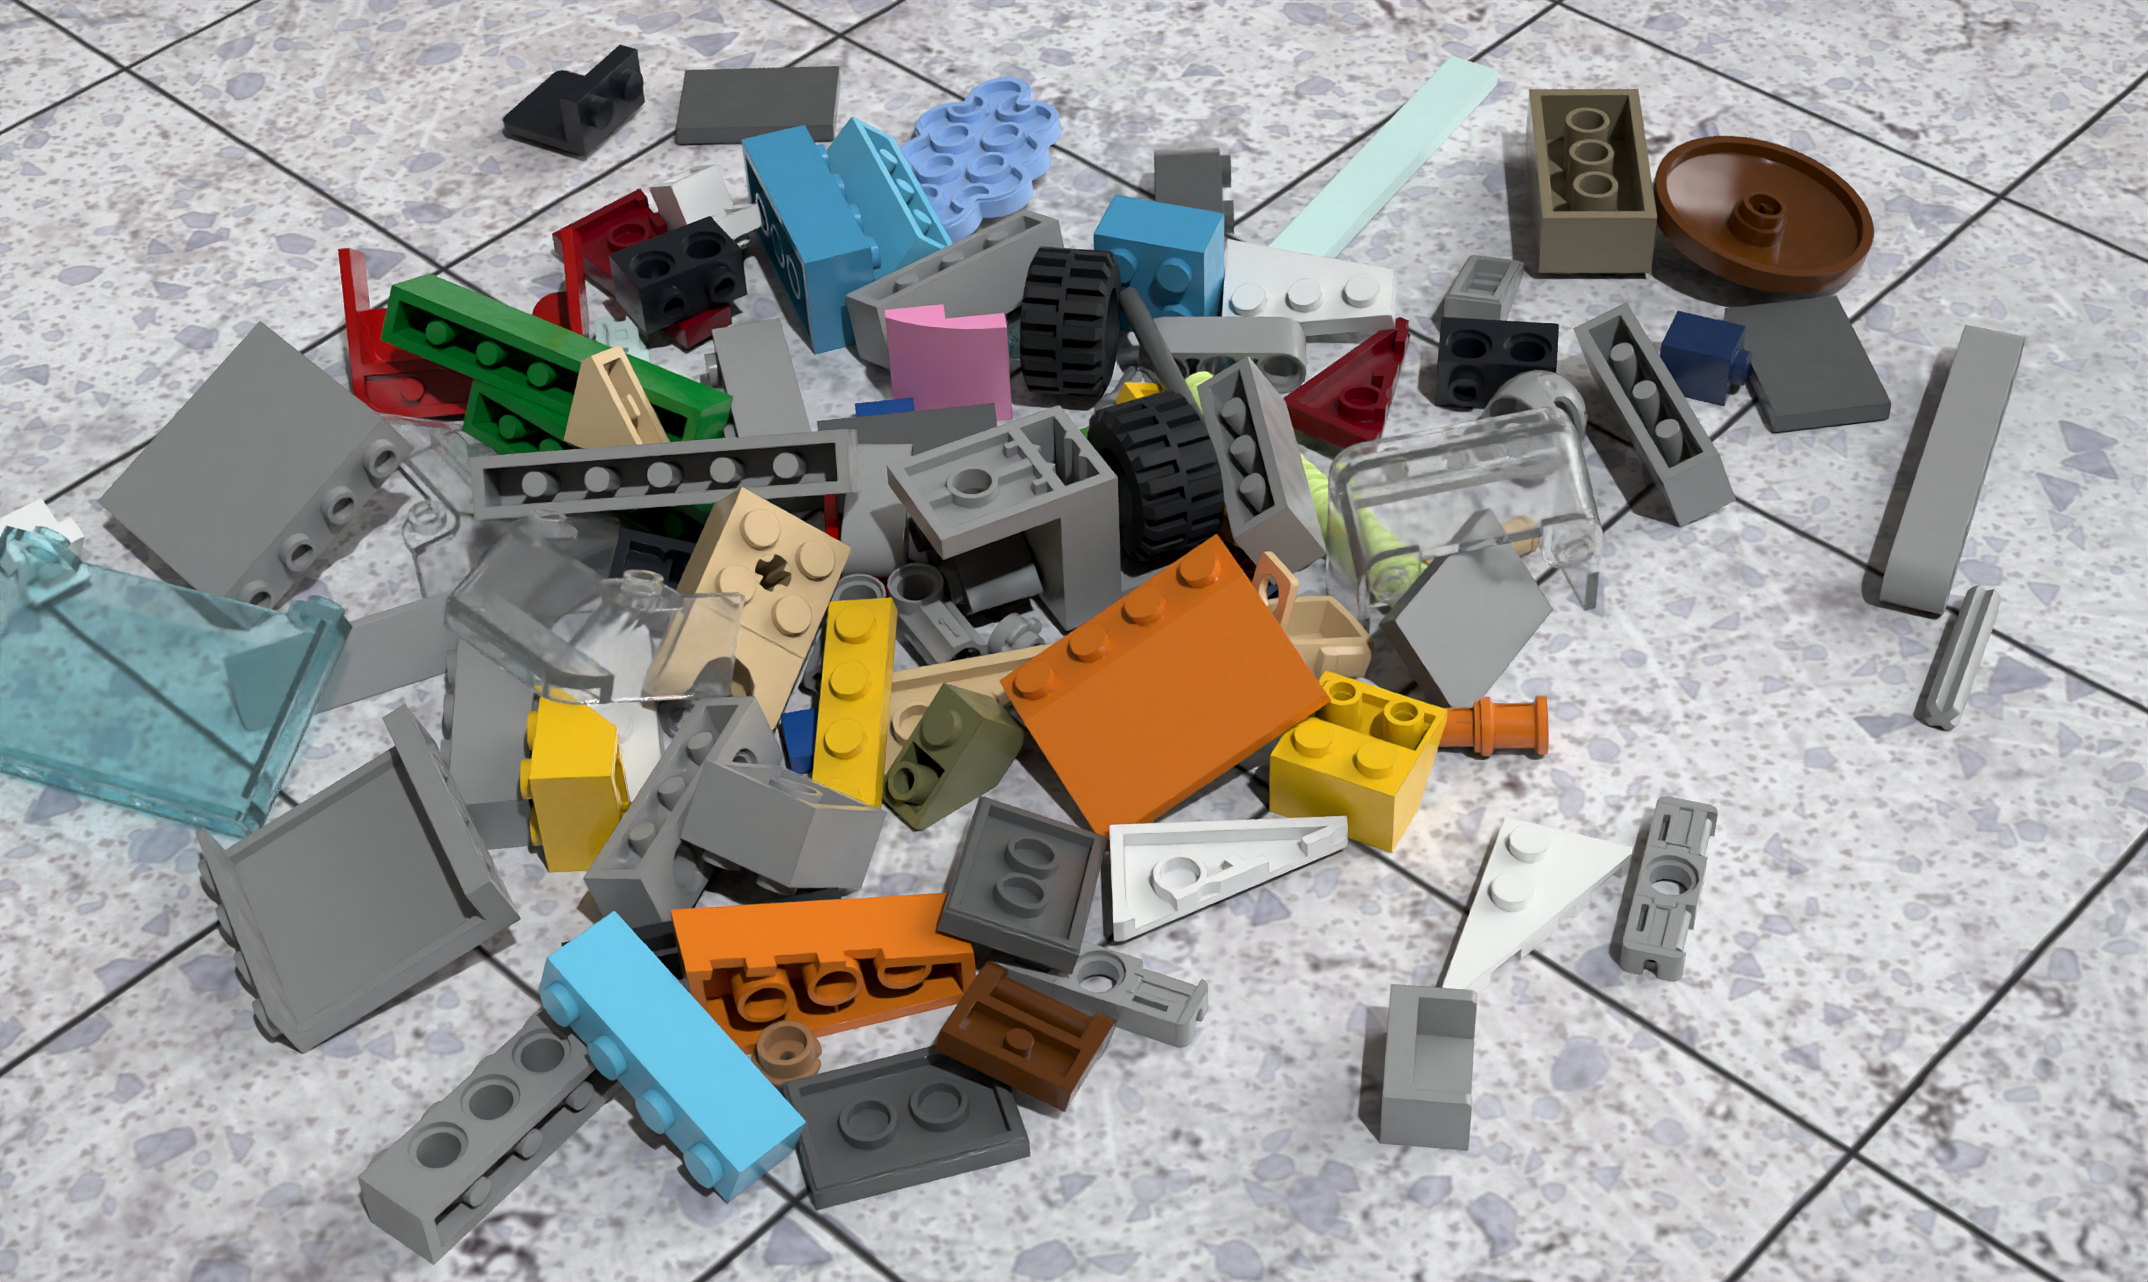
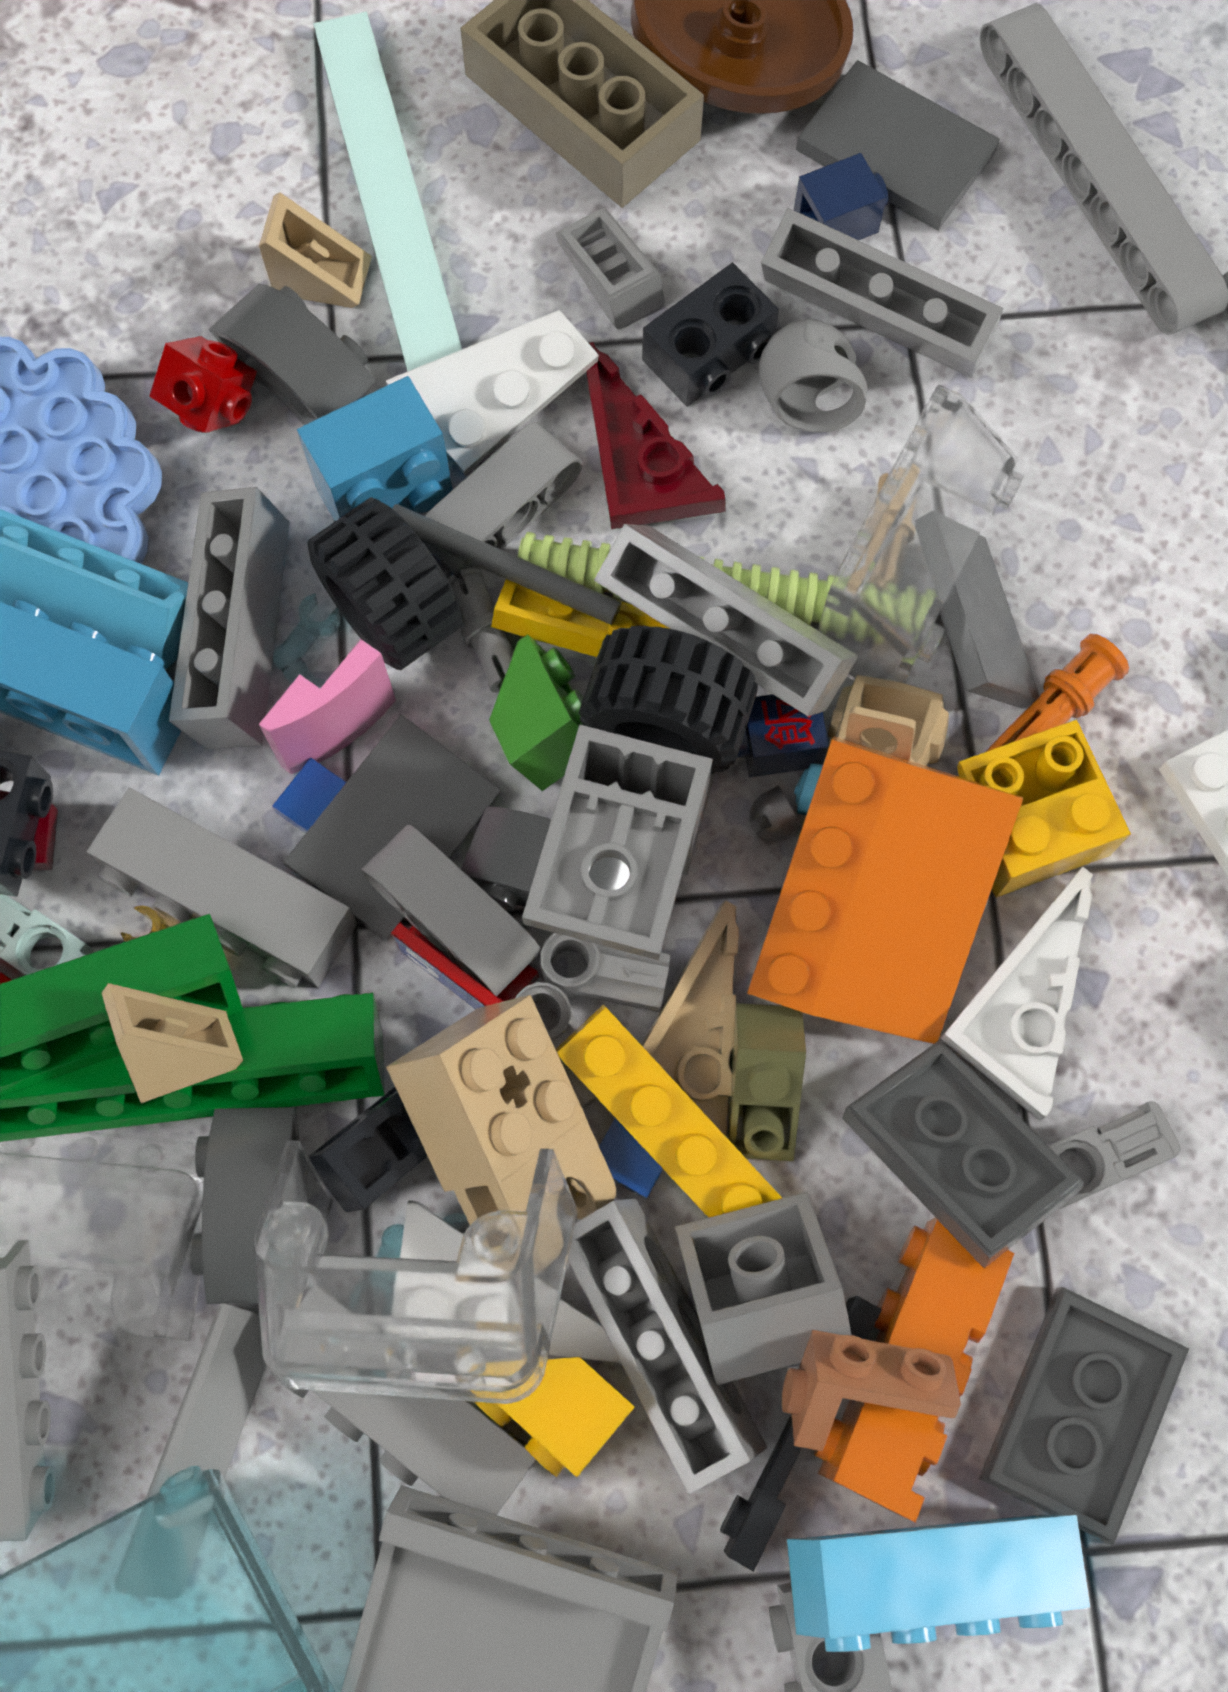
camera: 50 degrees left, 30 degrees up
light grey brick [469,429,861,520] -> none
medium nougat plate [752,1021,822,1088] -> none
reddish brown plate [934,960,1117,1112] -> none
light grey plate [987,613,1045,654] -> none
none -> red brick [149,336,257,433]
none -> tan slope [259,192,372,308]
none -> nougat bracket [782,1329,961,1451]

